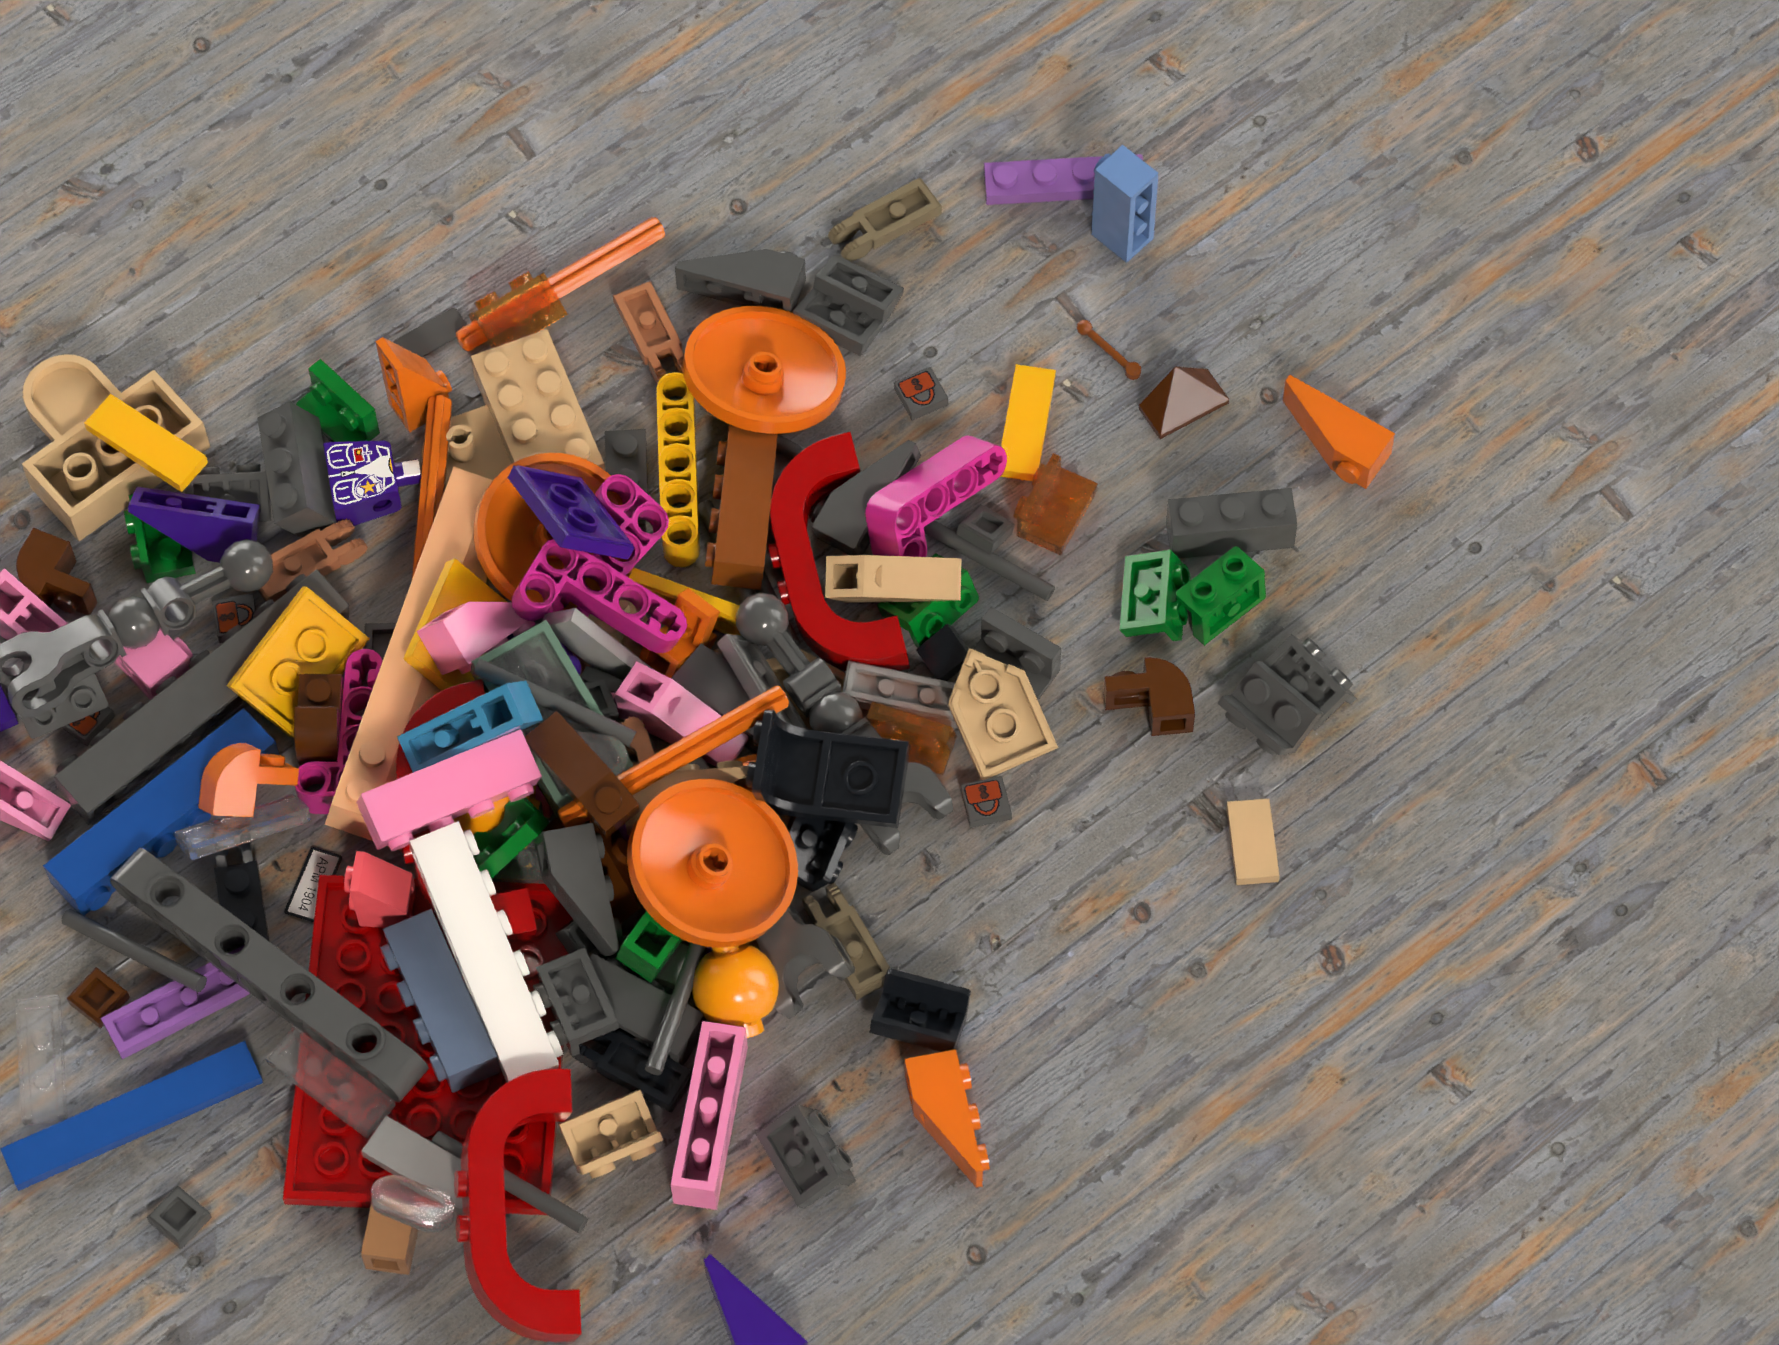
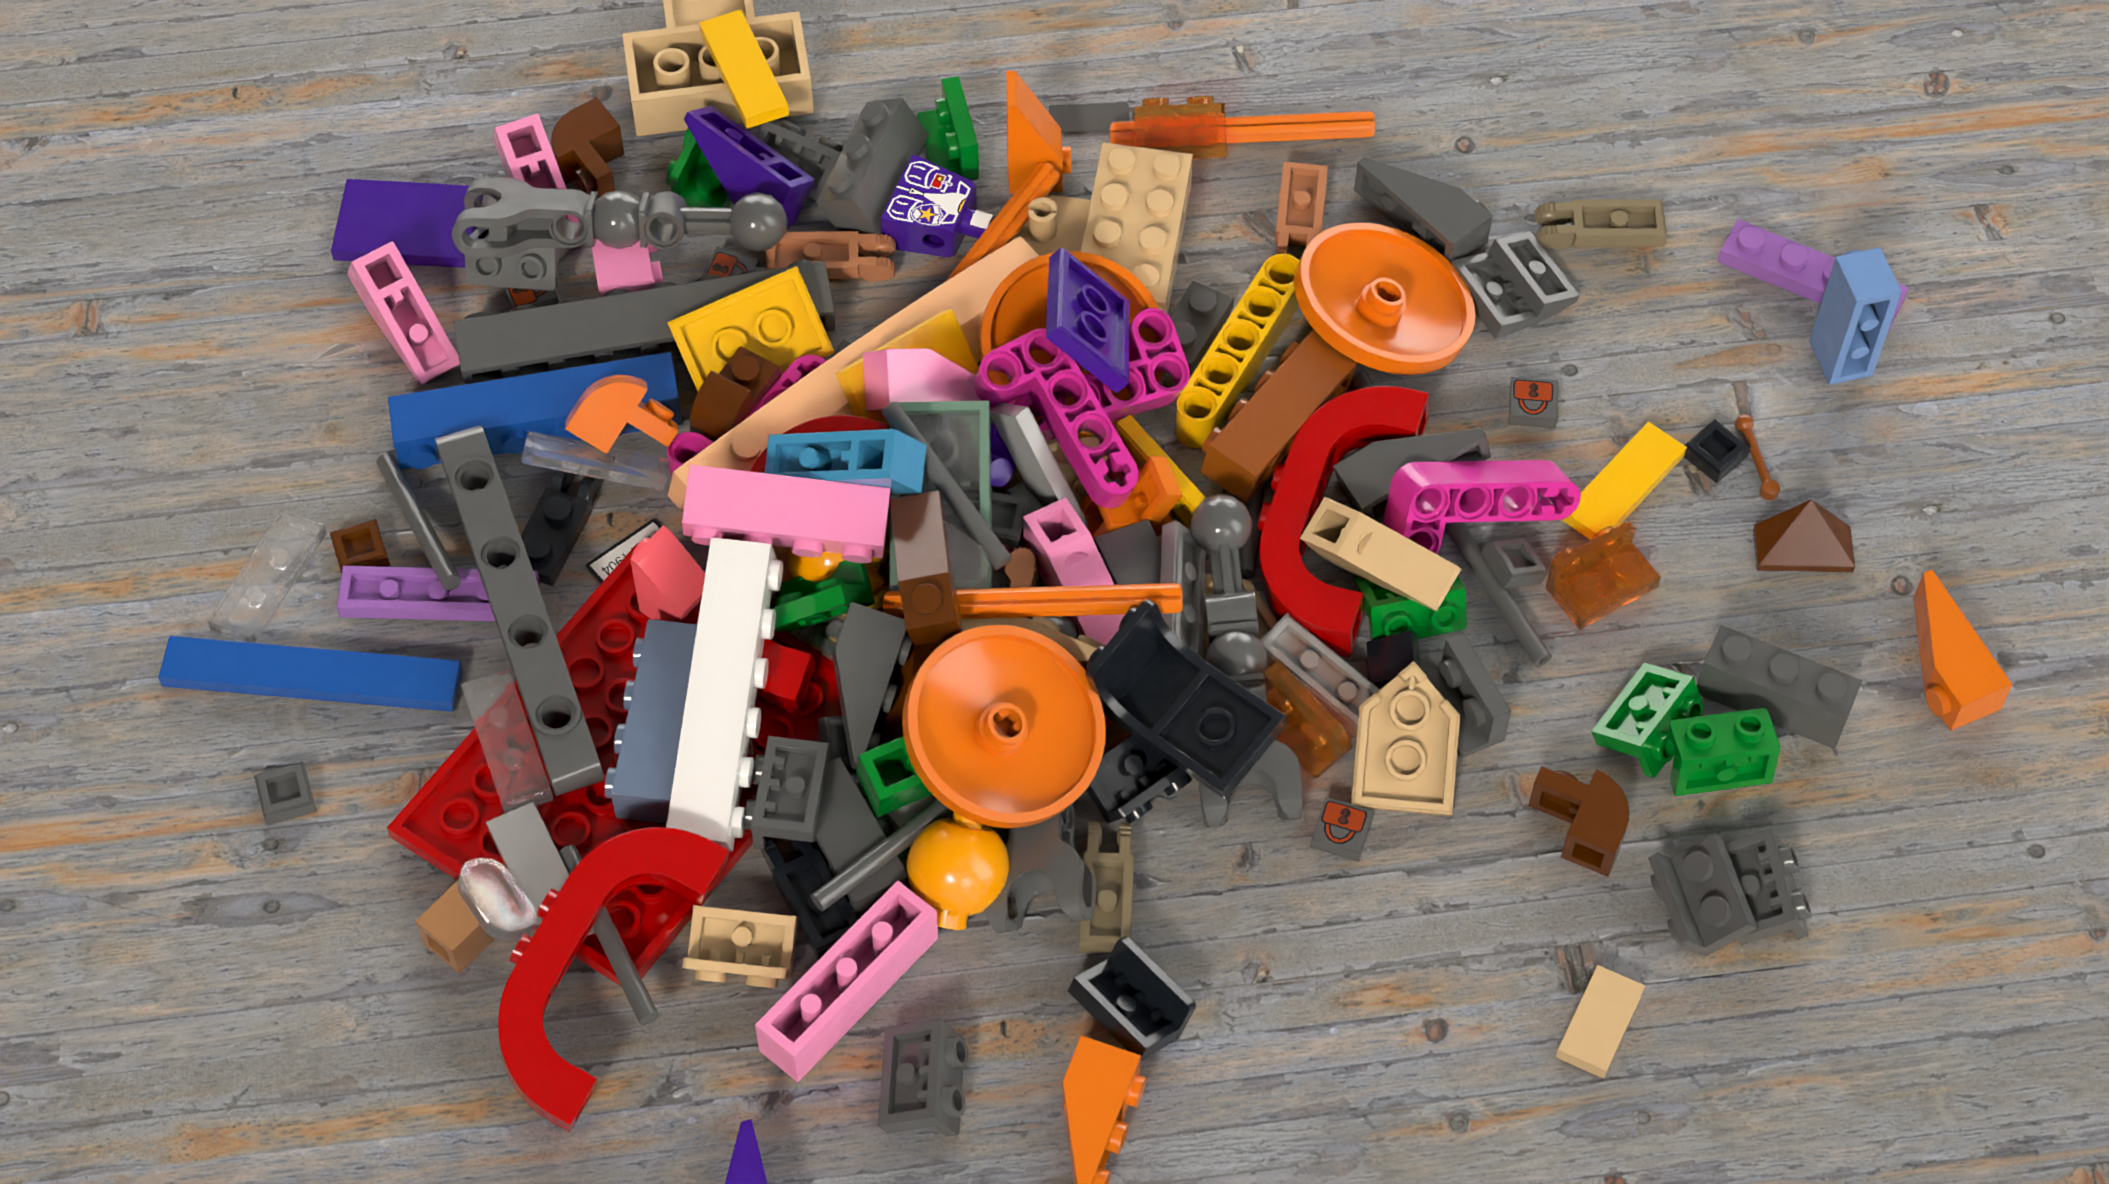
camera: 30 degrees right, 5 degrees down
none -> black tile [1684,419,1751,483]

